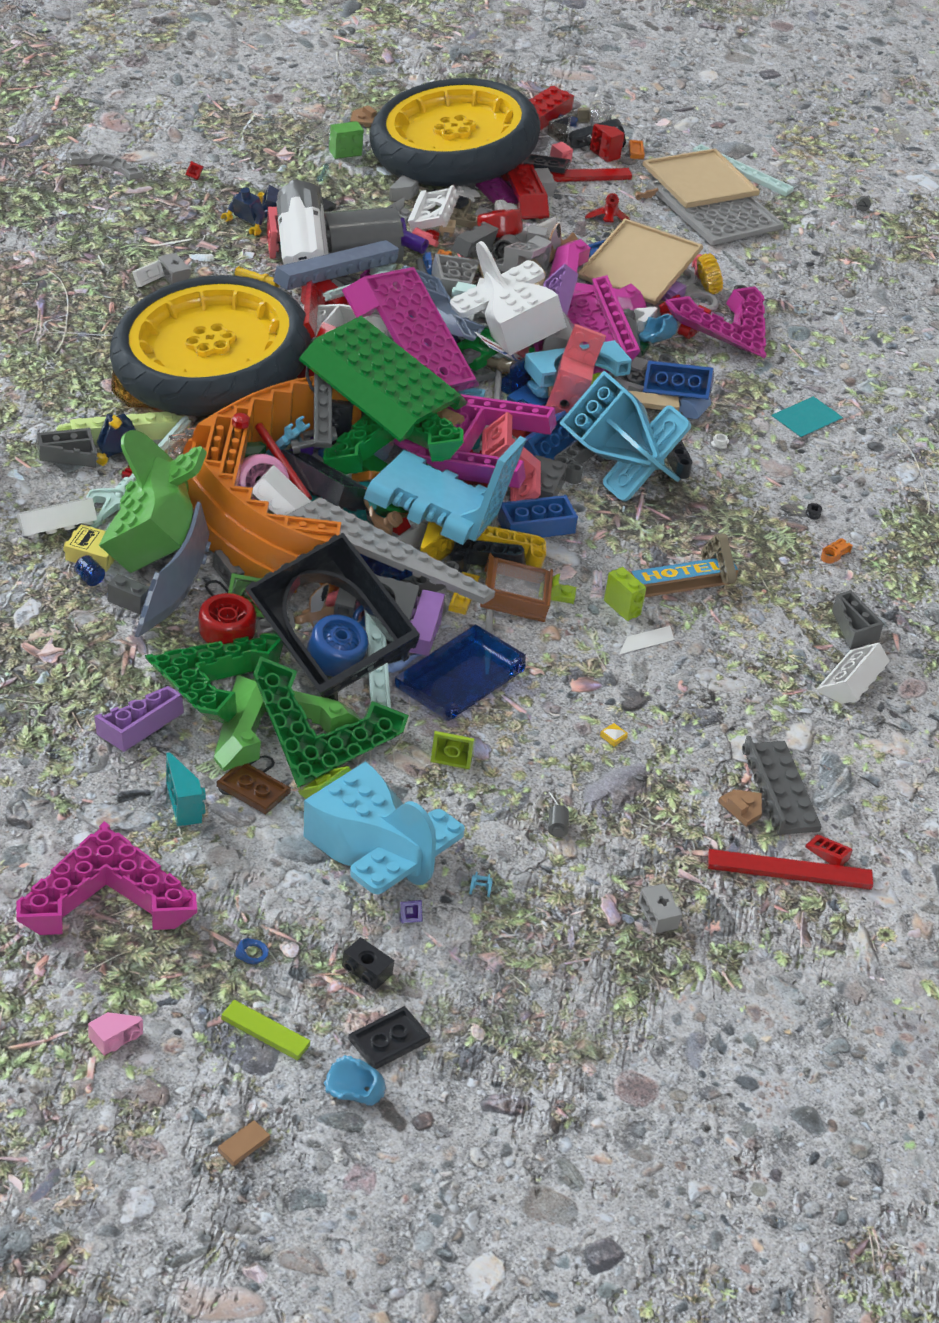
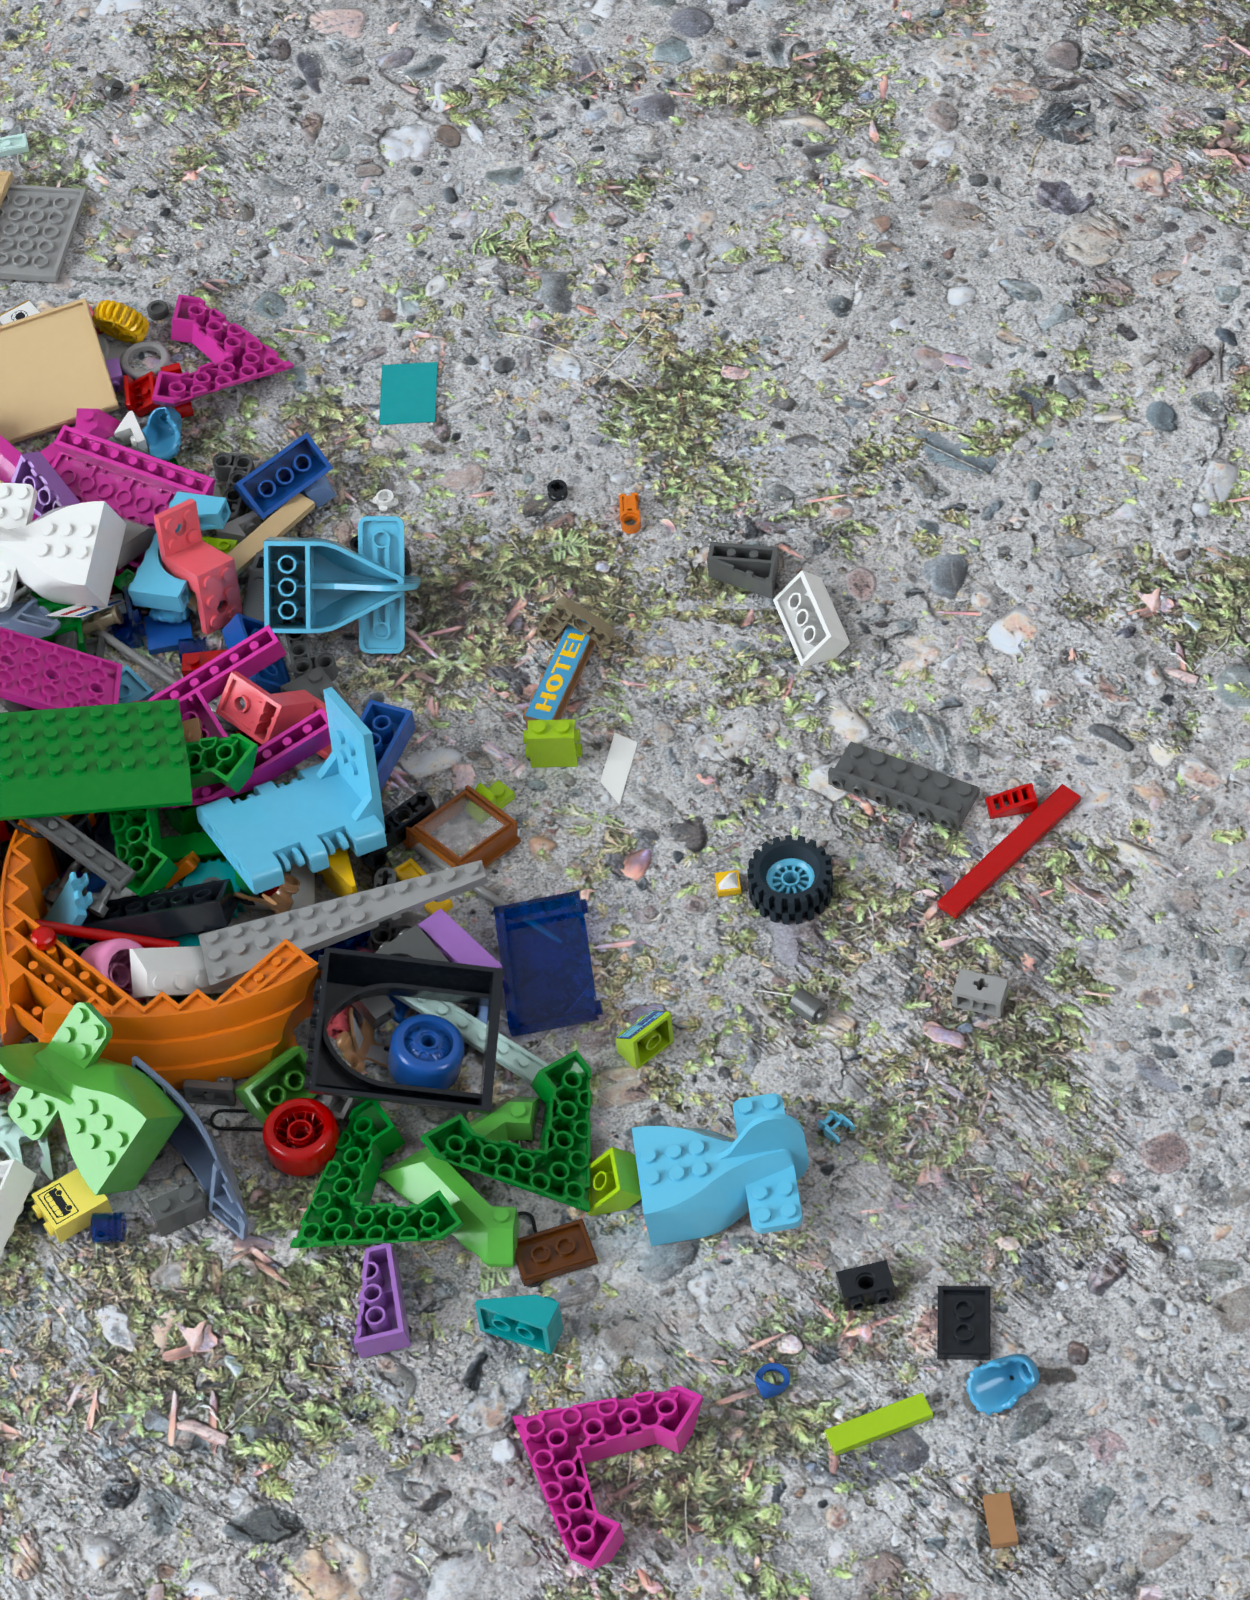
camera: 40 degrees left, 10 degrees up
bright pink slope [88,1012,143,1056] -> none
slope [400,900,423,923] -> none
yellow beam [477,526,546,568] -> none
medium nougat plate [718,789,762,827] -> none
none -> black wheel [747,835,833,925]

